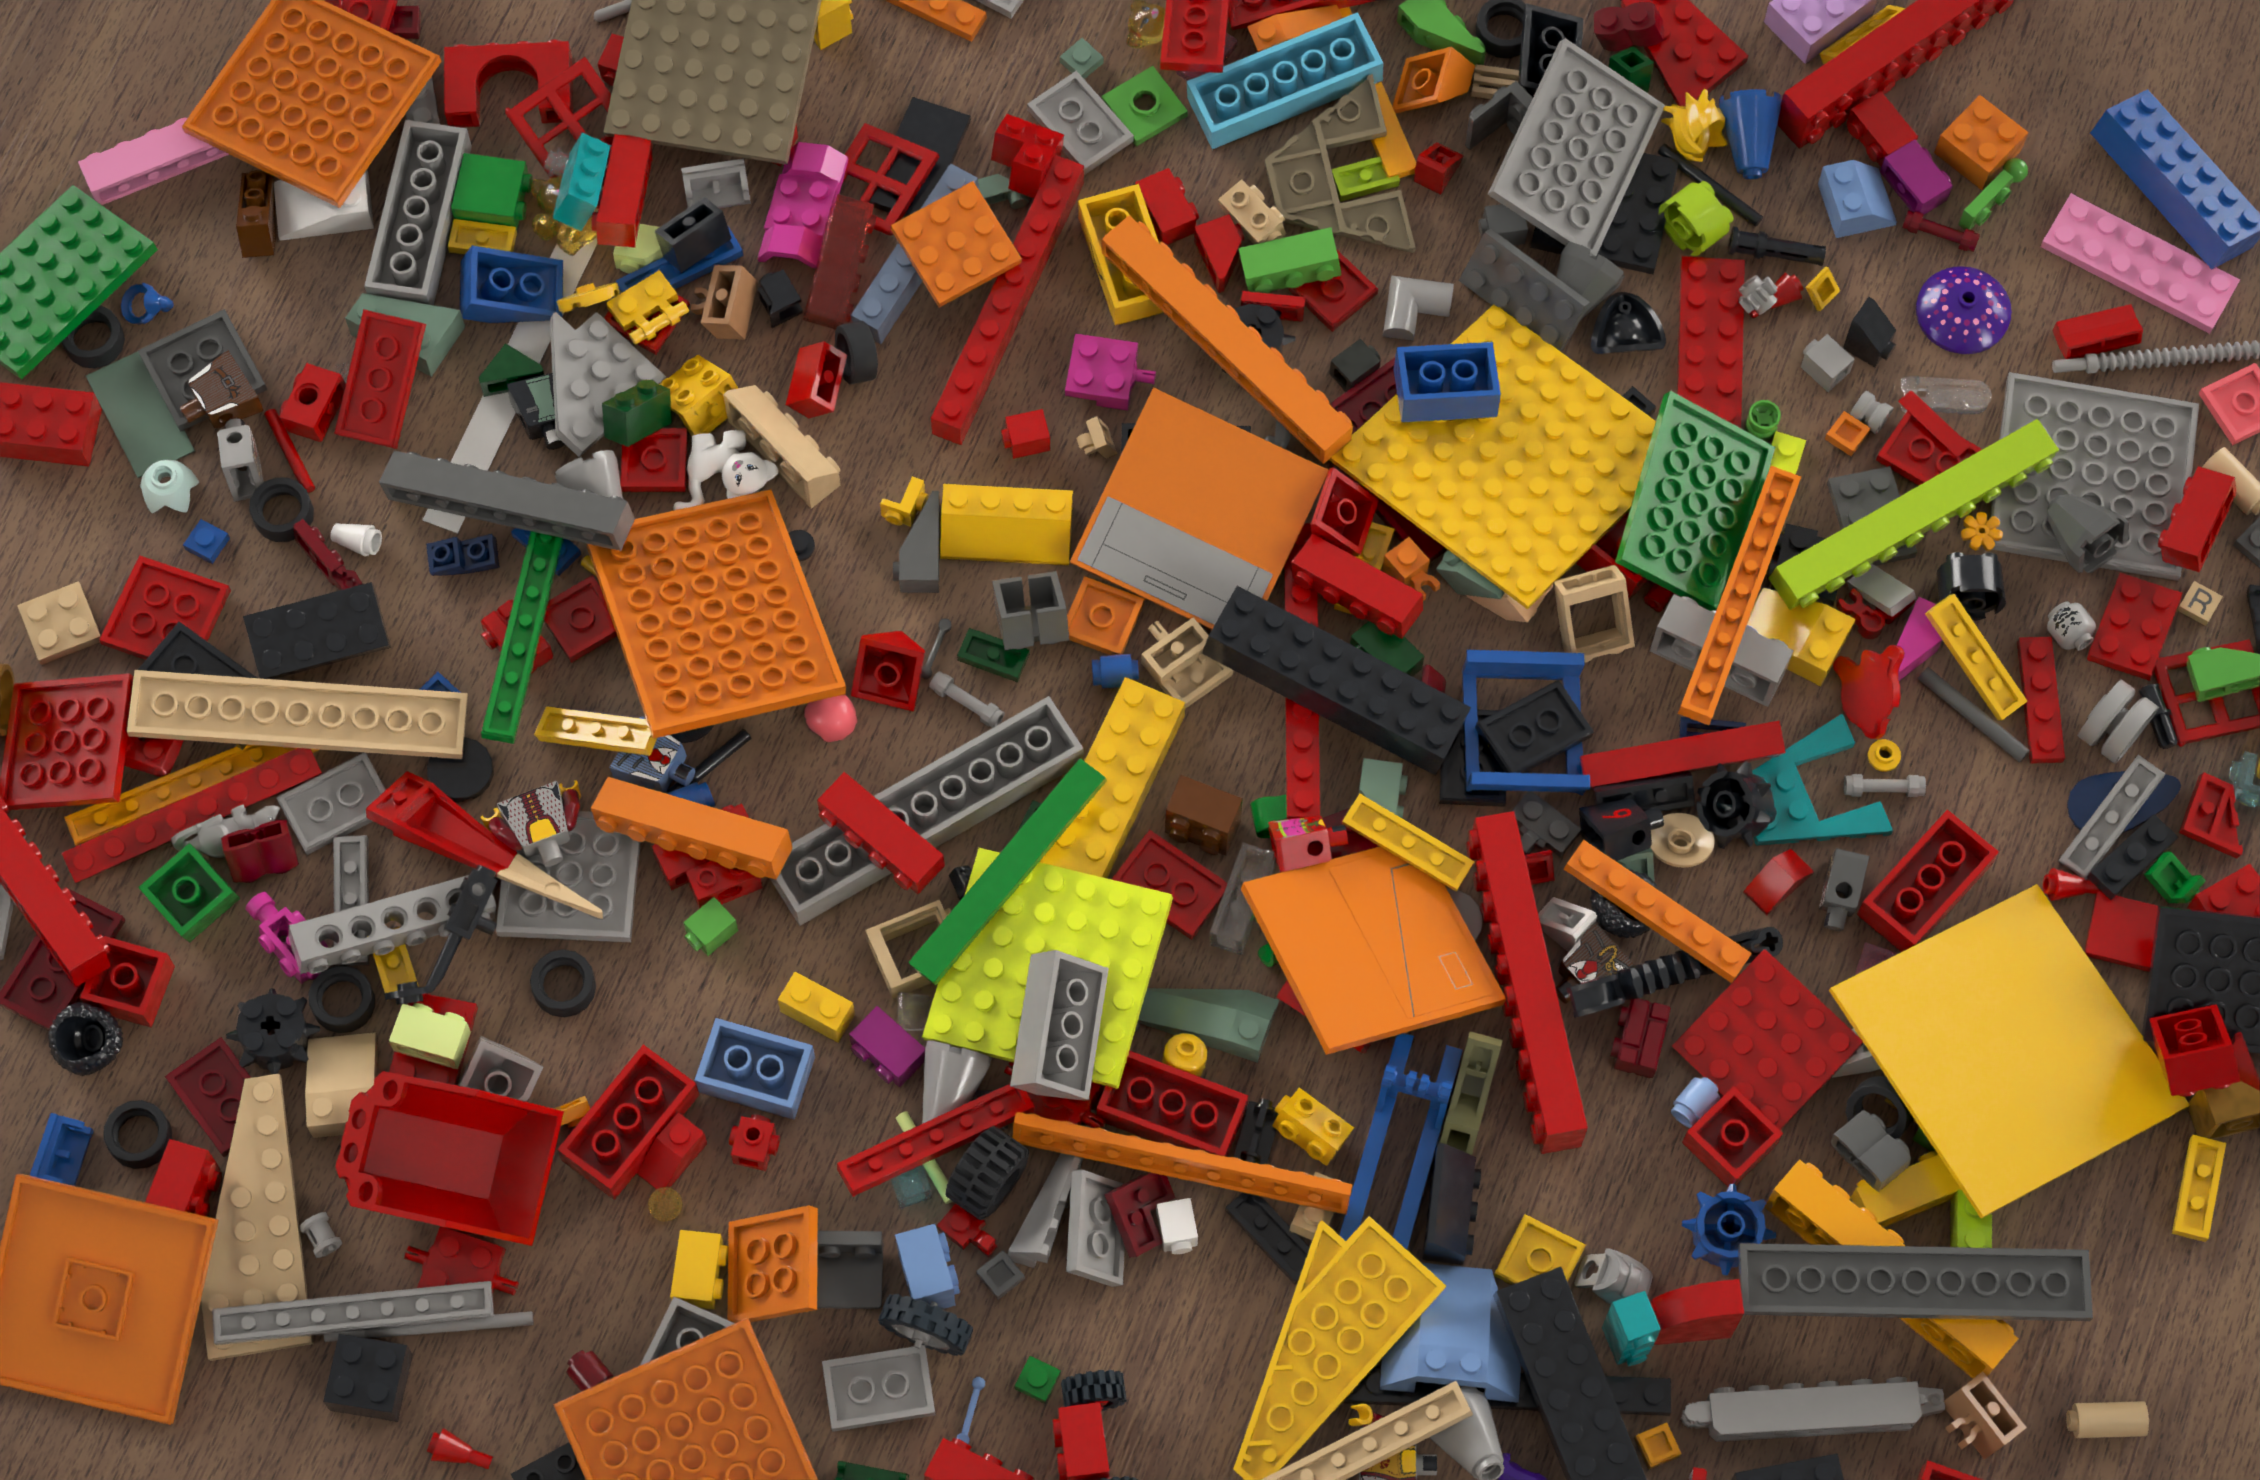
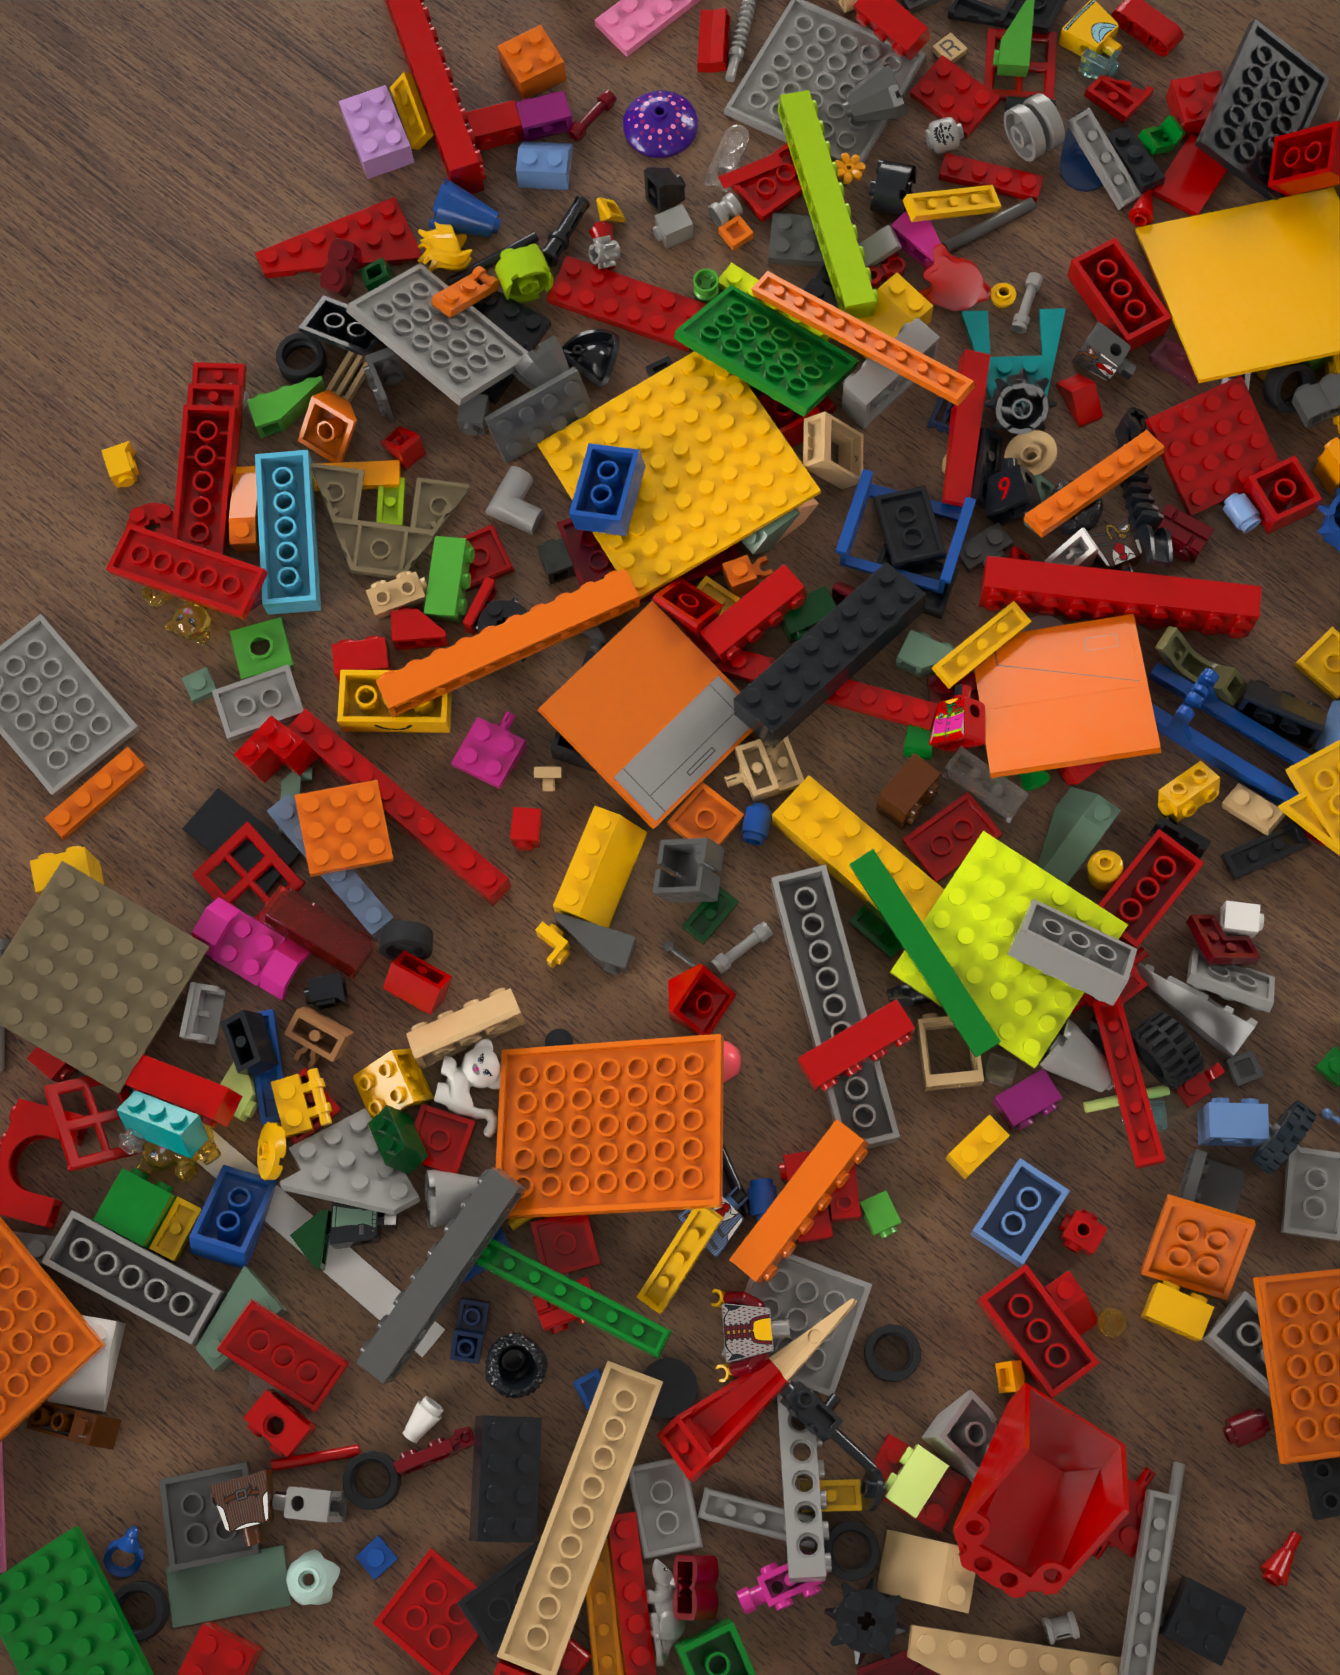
camera: 65 degrees left, 5 degrees up
orange plate [1012,1112,1352,1215] -> none
bright green plate [1958,158,2028,230] -> none
none -> orange plate [431,266,500,318]
none -> black hair [485,1332,548,1399]

